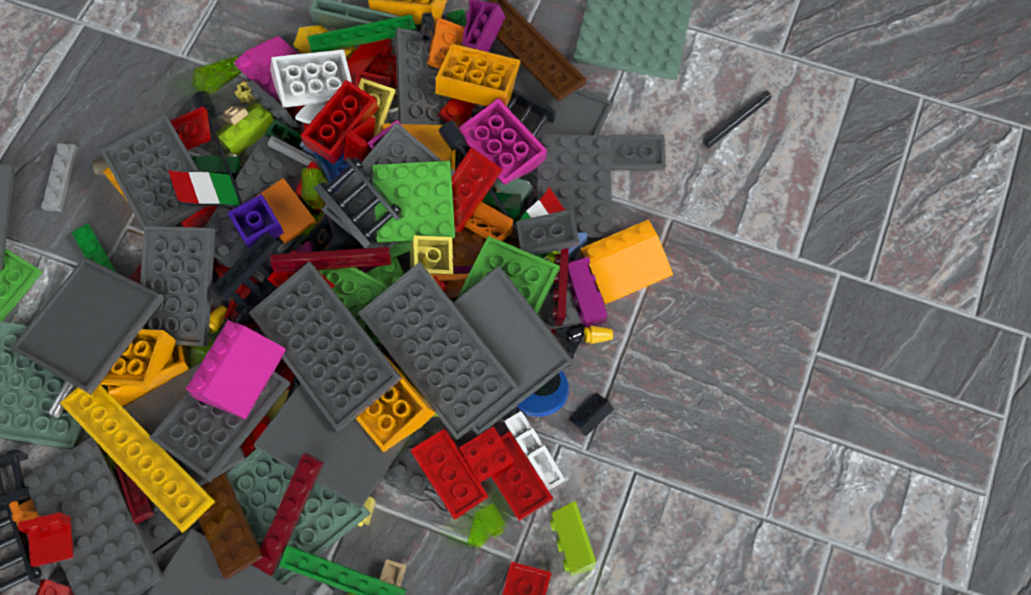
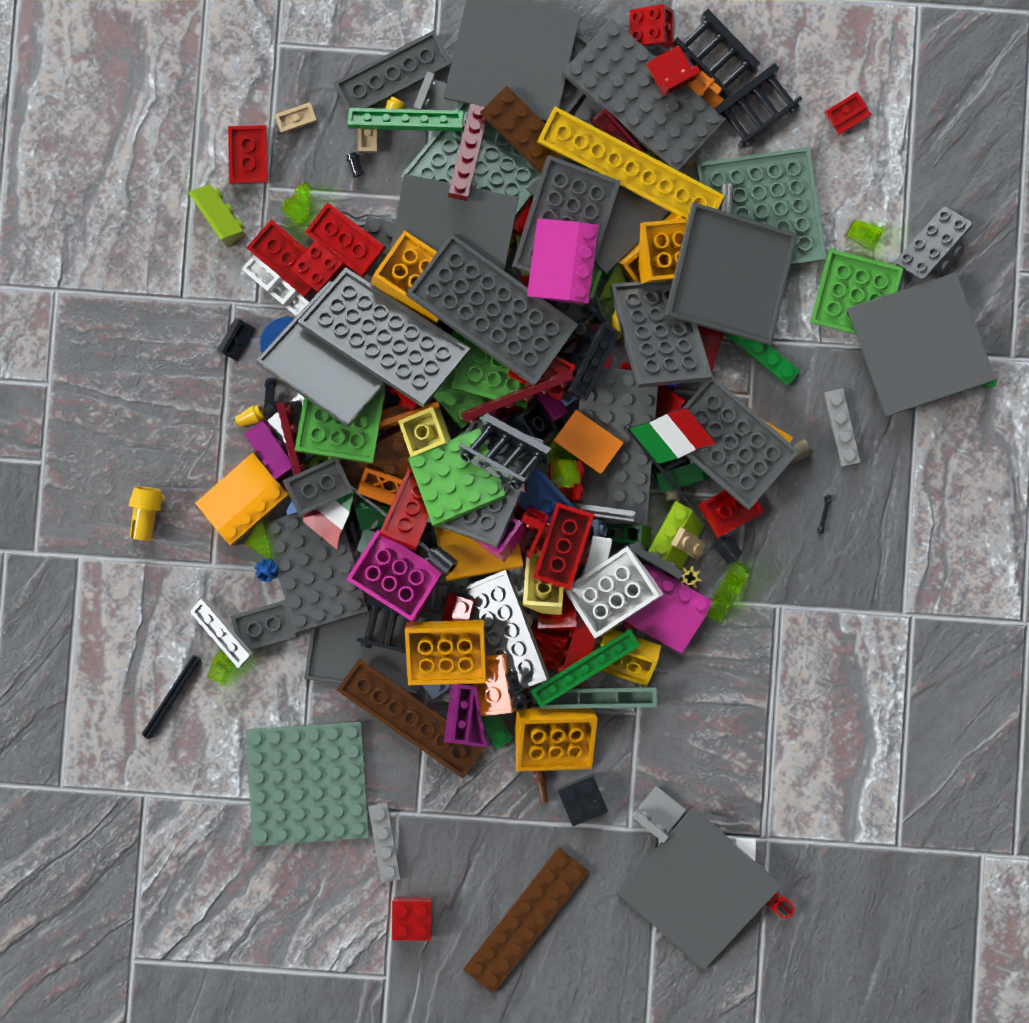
camera: 155 degrees right, 20 degrees up
dark purple brick [227,194,284,249] -> none
none -> yellow piece [128,486,165,541]
none -> plate [190,598,253,668]
none -> clear neon green slope [207,649,235,686]
none -> clear neon green slope [244,520,273,559]
none -> blue gear [254,558,279,582]
none -> black pin [346,152,365,178]
none -> black hinge [817,495,832,534]

